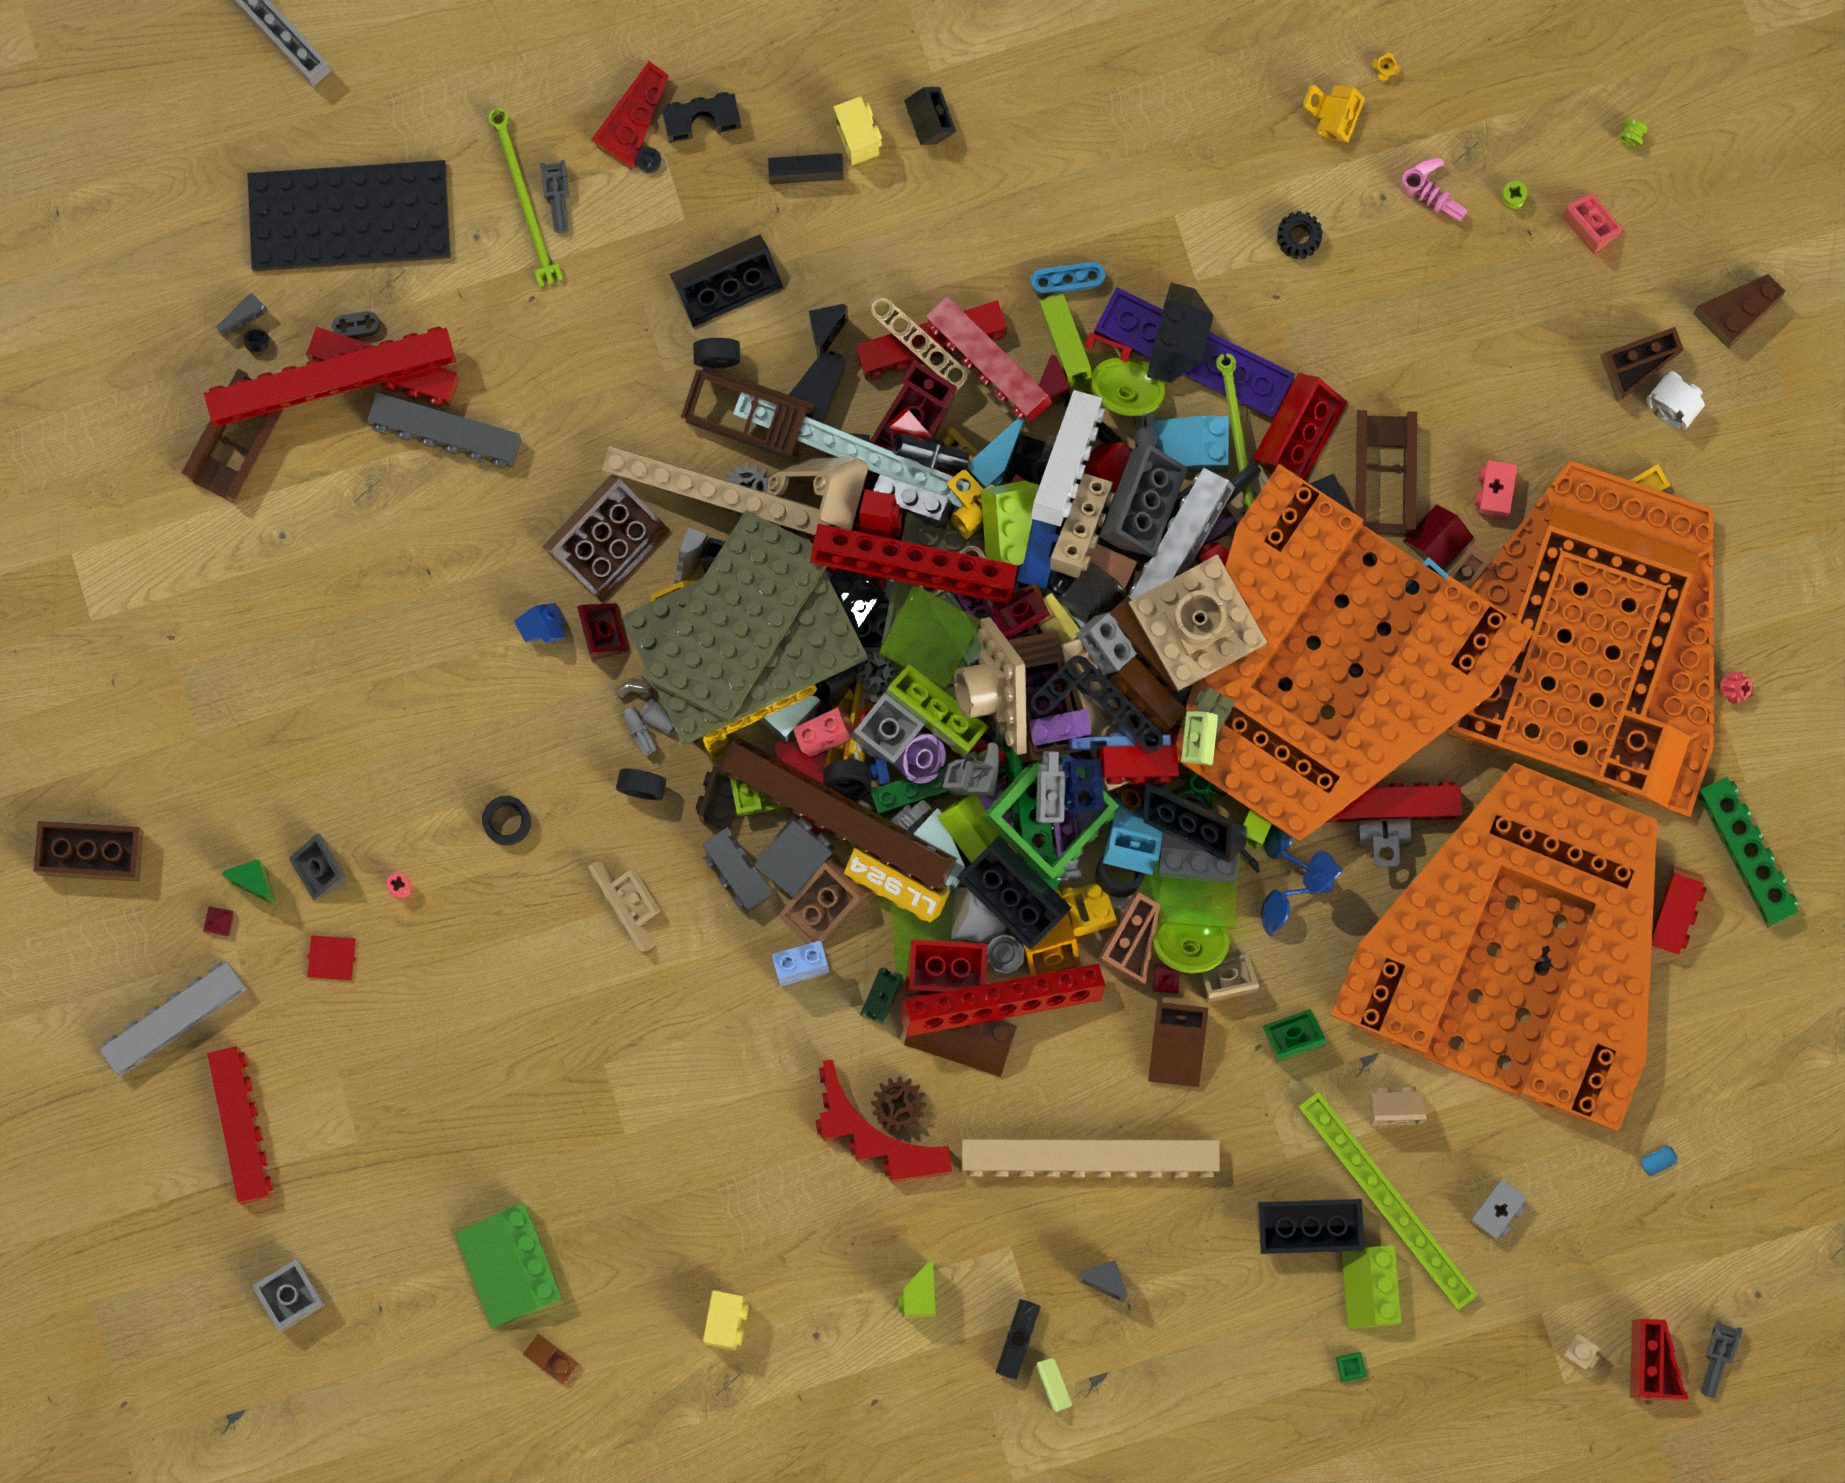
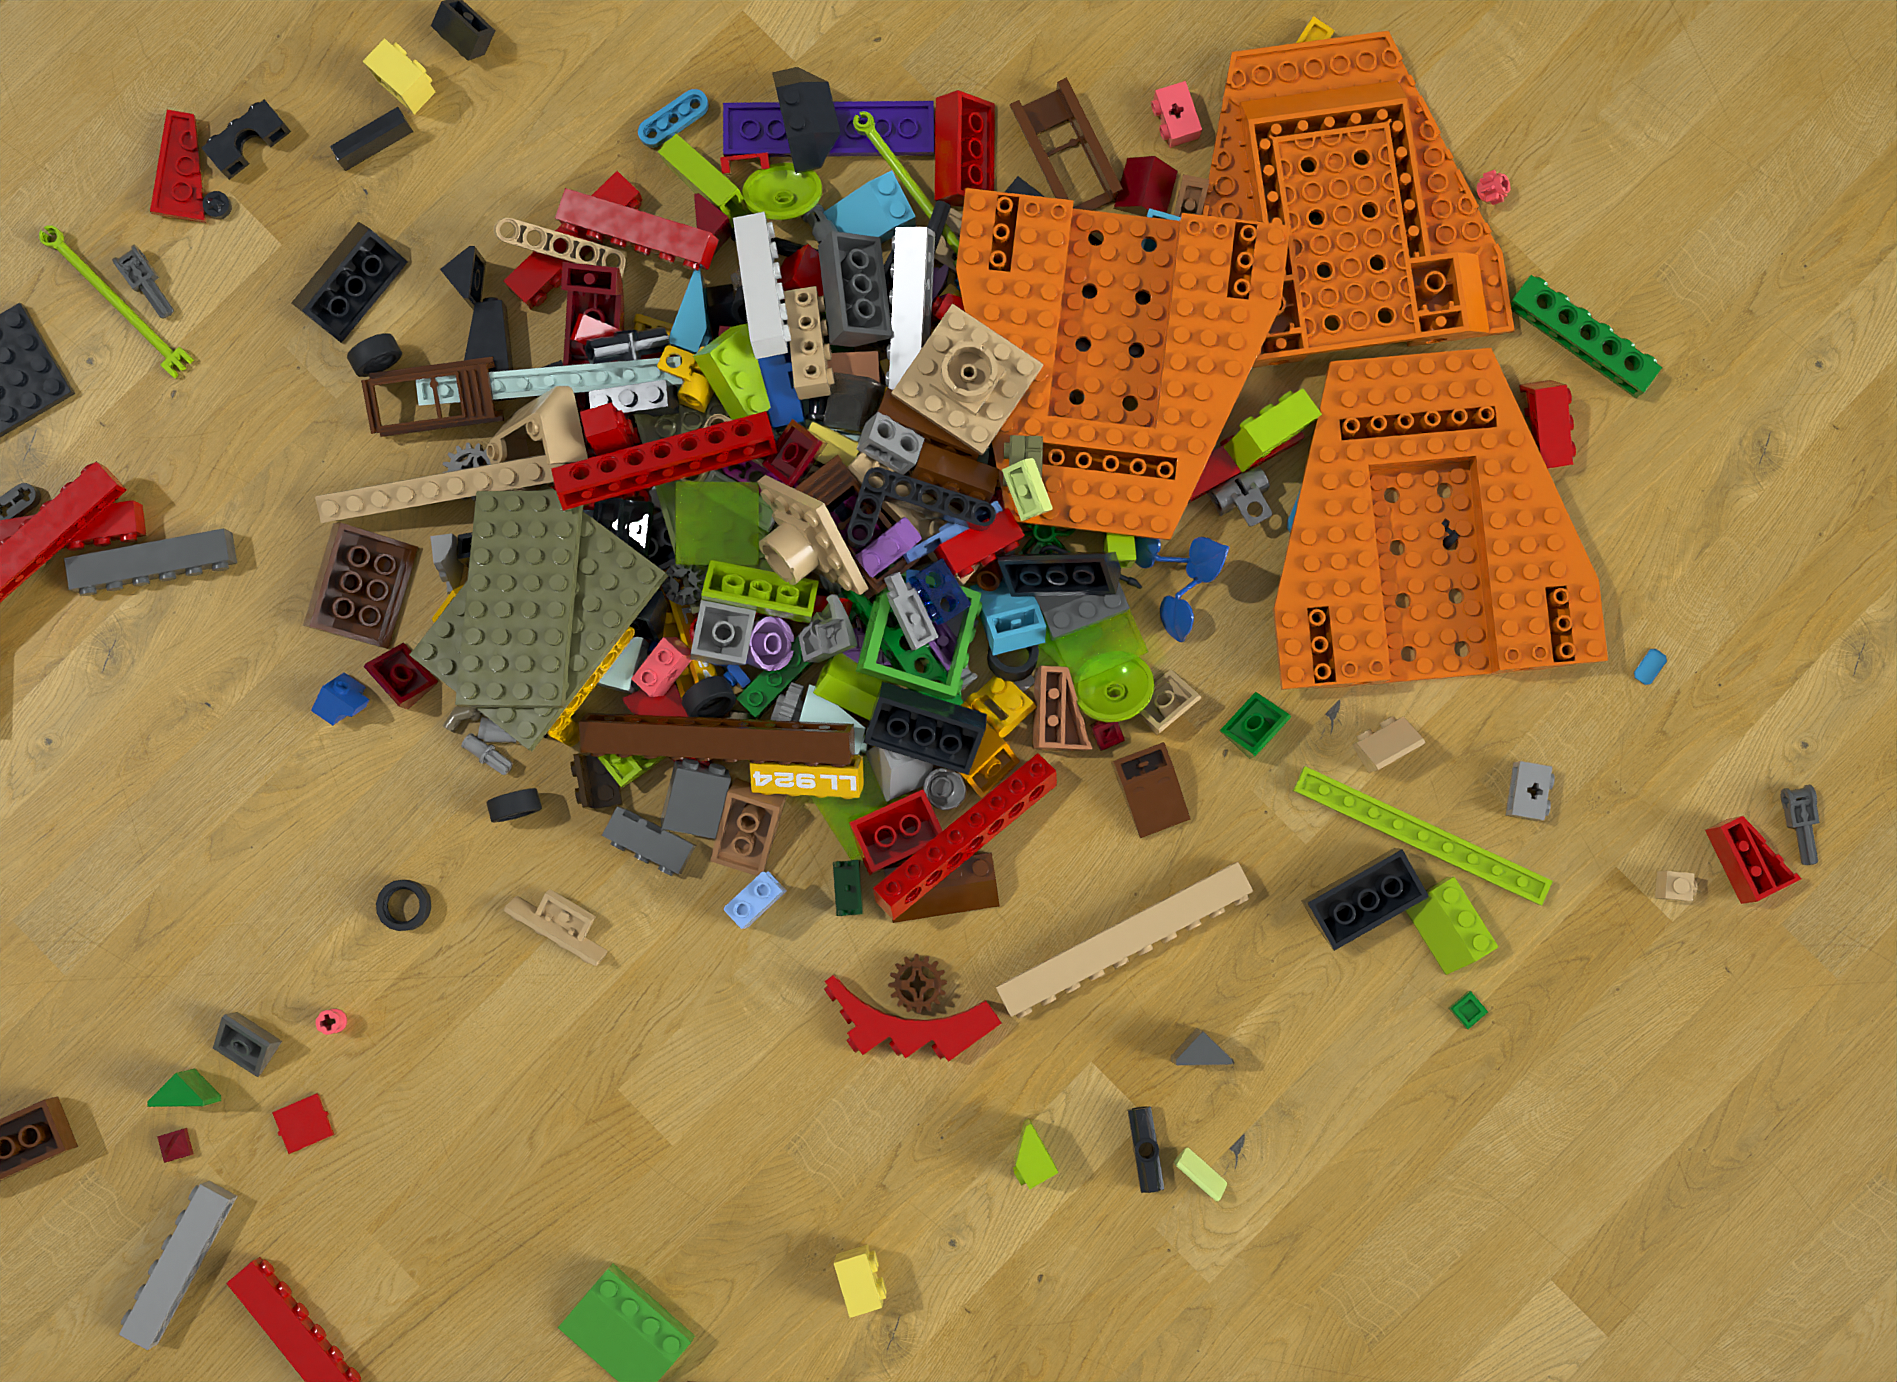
camera: 30 degrees left, 5 degrees up
none -> lime wedge [1224,388,1322,473]

